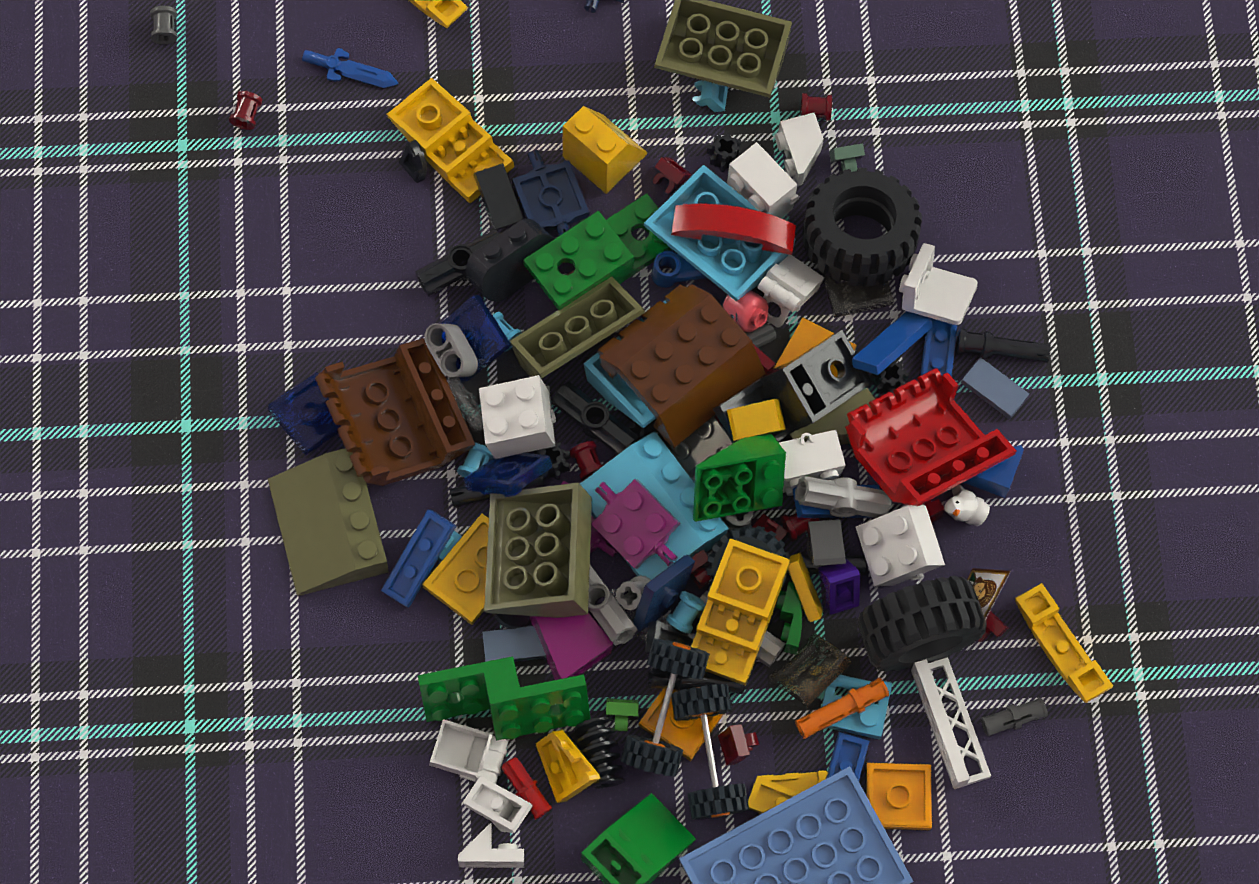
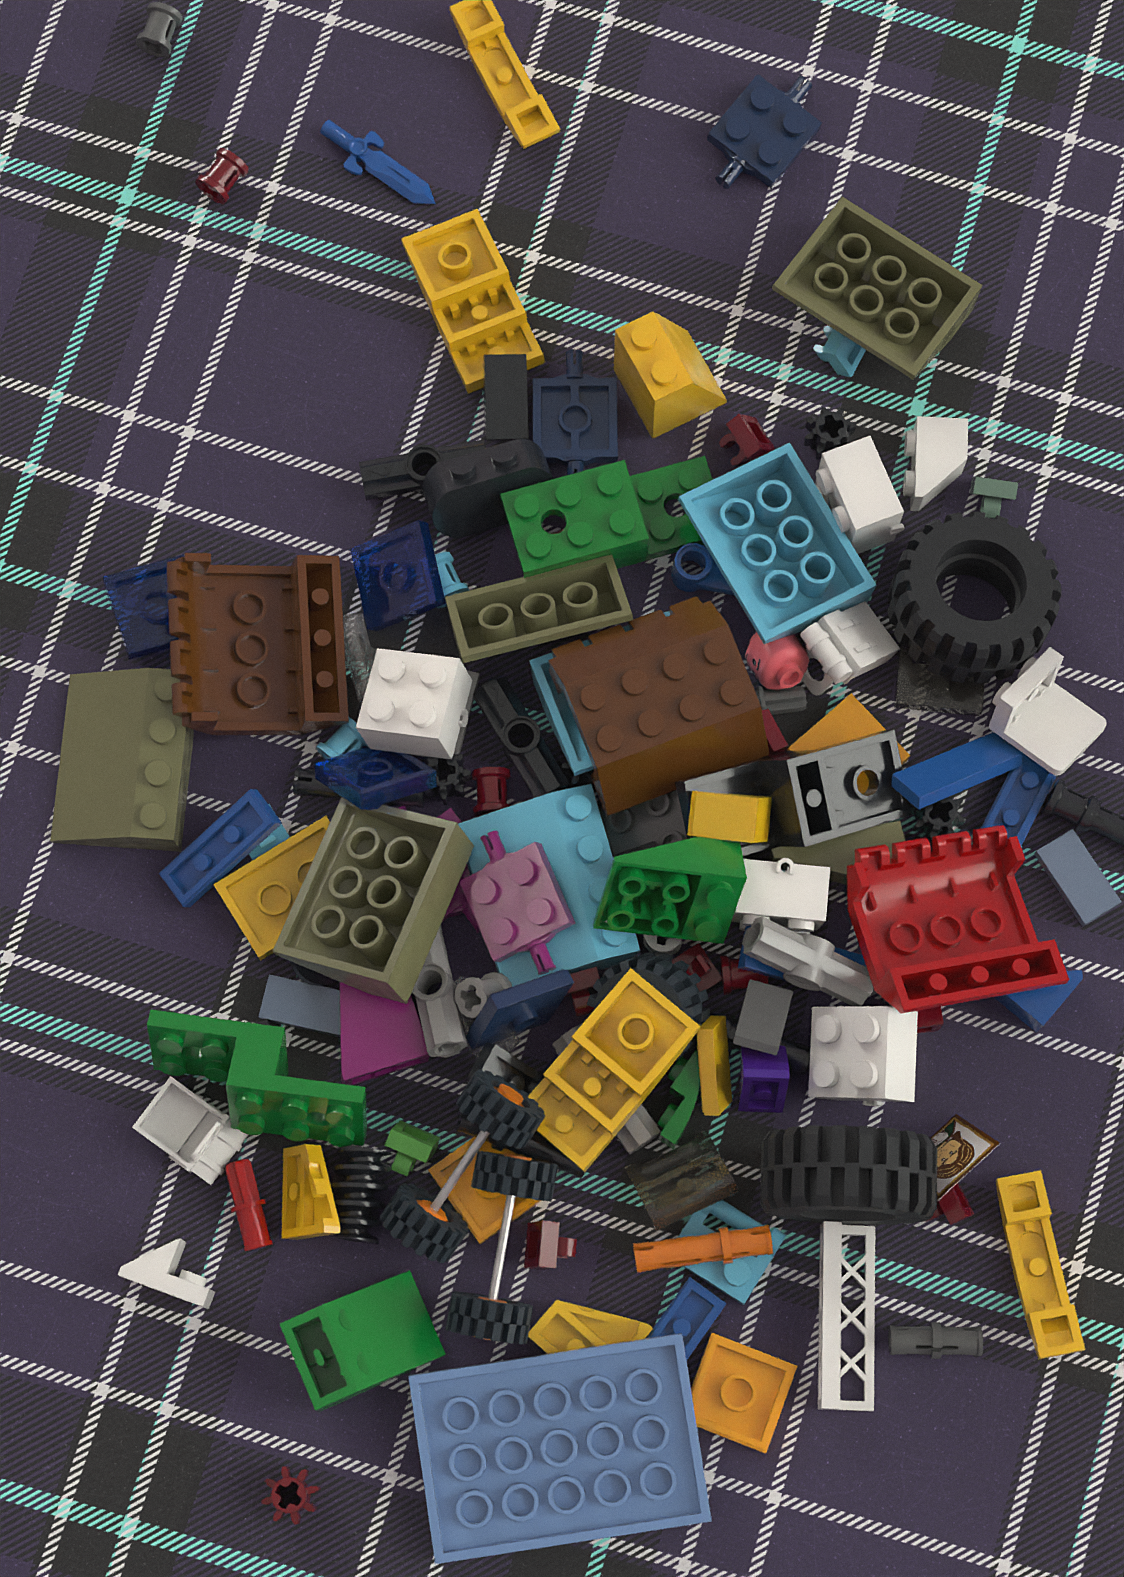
camera: 25 degrees right, 5 degrees up
black tile [399,140,427,183] -> none
light grey beam [424,323,478,377] -> none
white slope [462,776,532,833] -> none
medium azure bush [666,591,706,633] -> none
red slope [671,204,796,255] -> none
dark red bush [800,93,832,121] -> none
white animal [944,484,990,526] -> none

